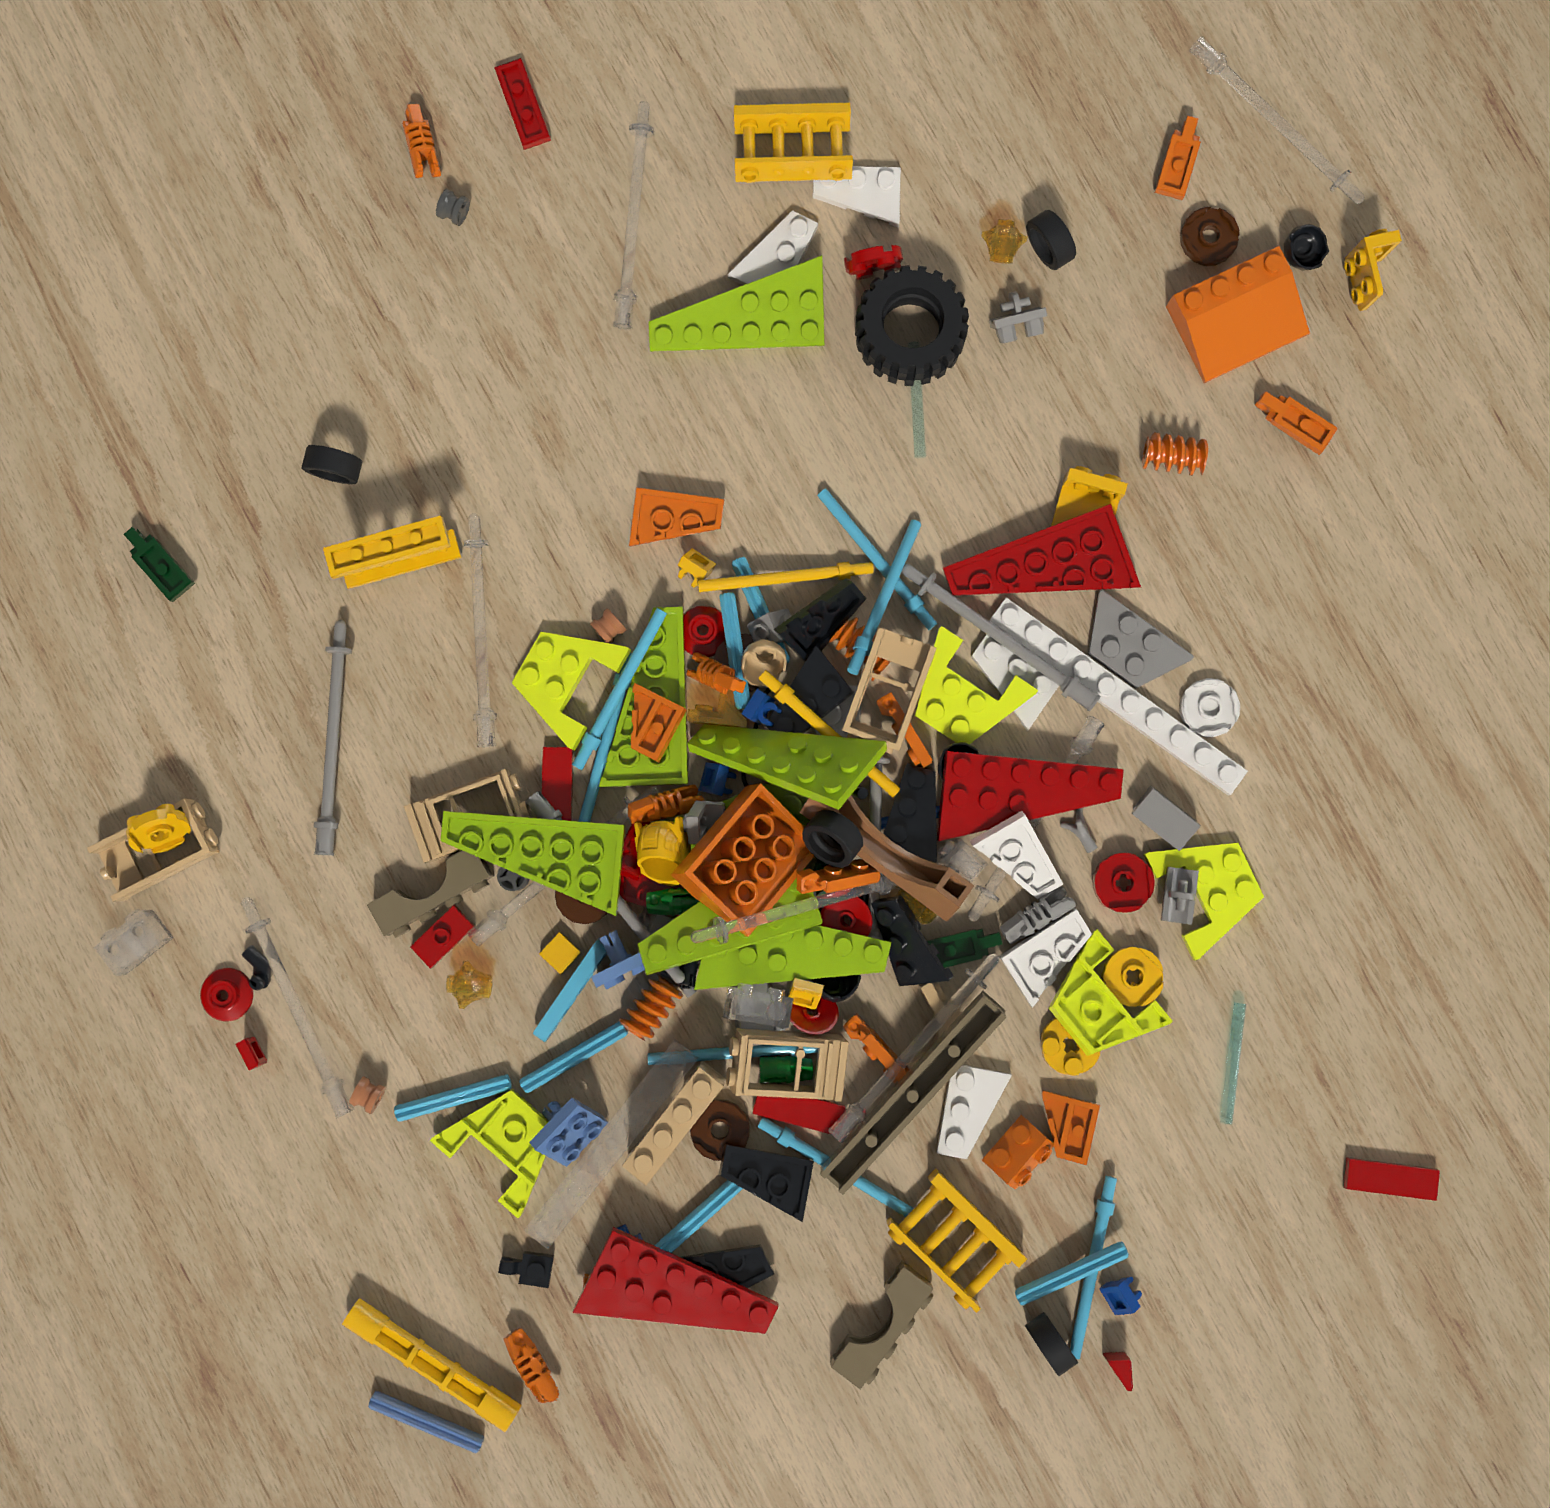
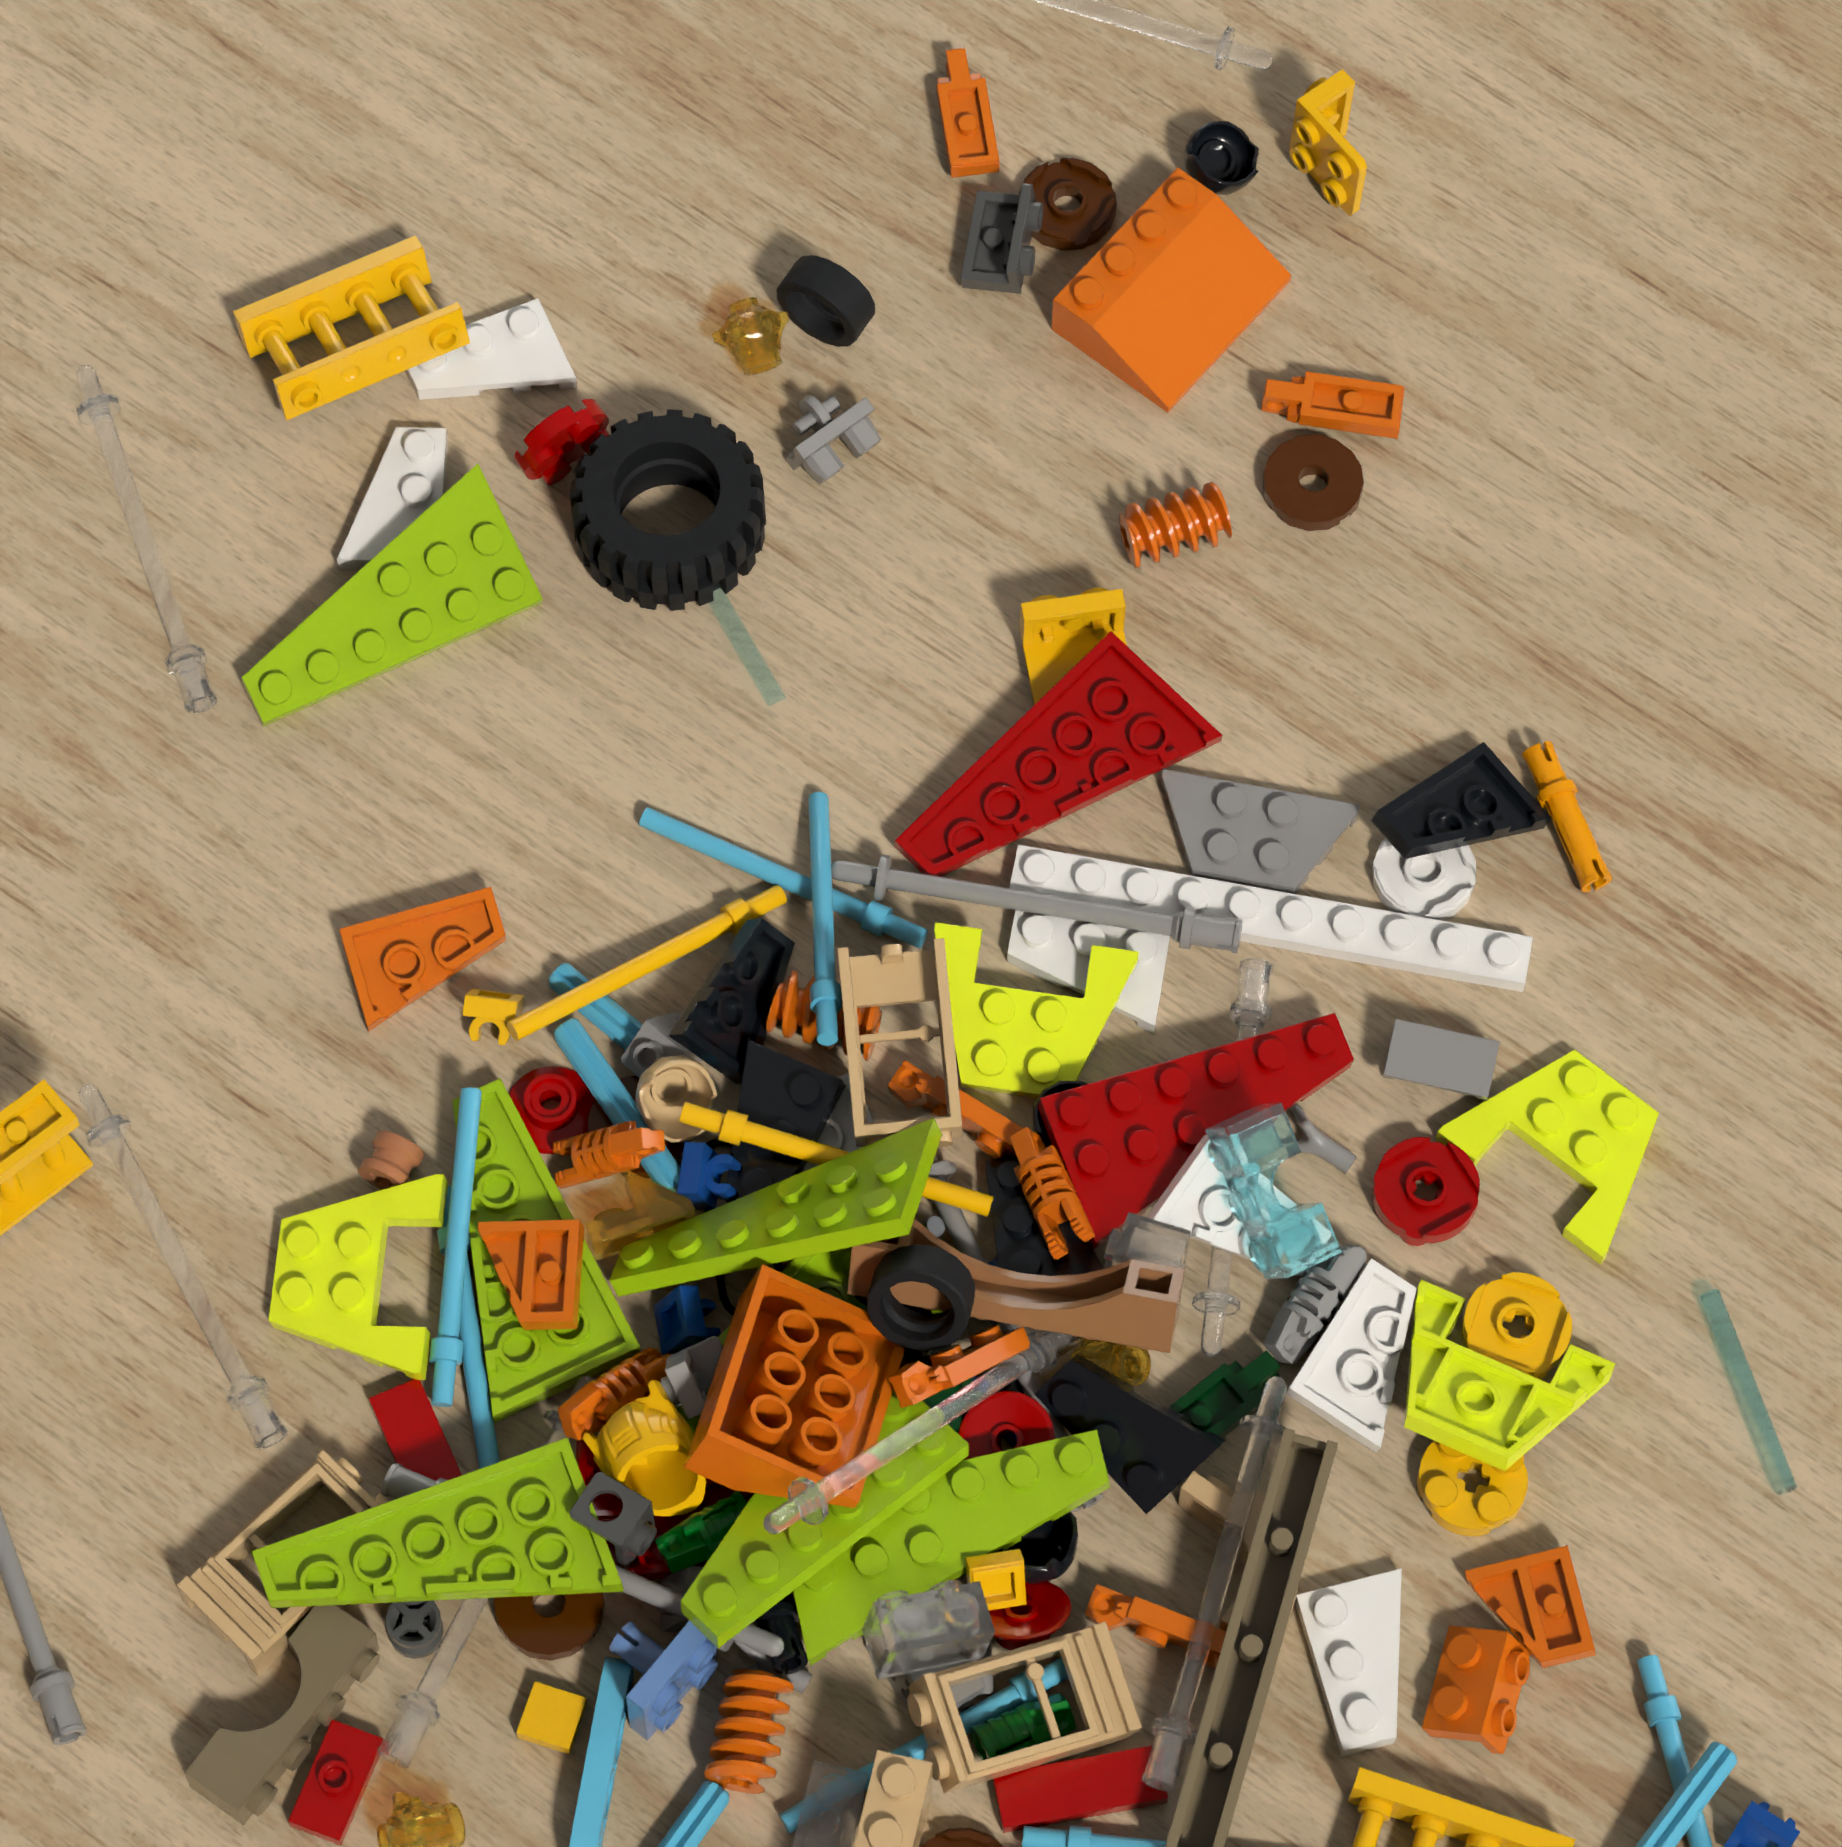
camera: 30 degrees left, 20 degrees down
light grey hips [1161,867,1199,925] -> none
none -> dark grey bracket [570,1472,657,1570]
none -> dark grey bracket [960,183,1043,294]
none -> orange hinge [1010,1127,1095,1260]
none -> clear light blue arch [1205,1102,1342,1279]
none -> reddish brown tile [1262,434,1364,531]
none -> black wing [1371,742,1551,859]
none -> light orange pin [1522,741,1613,892]

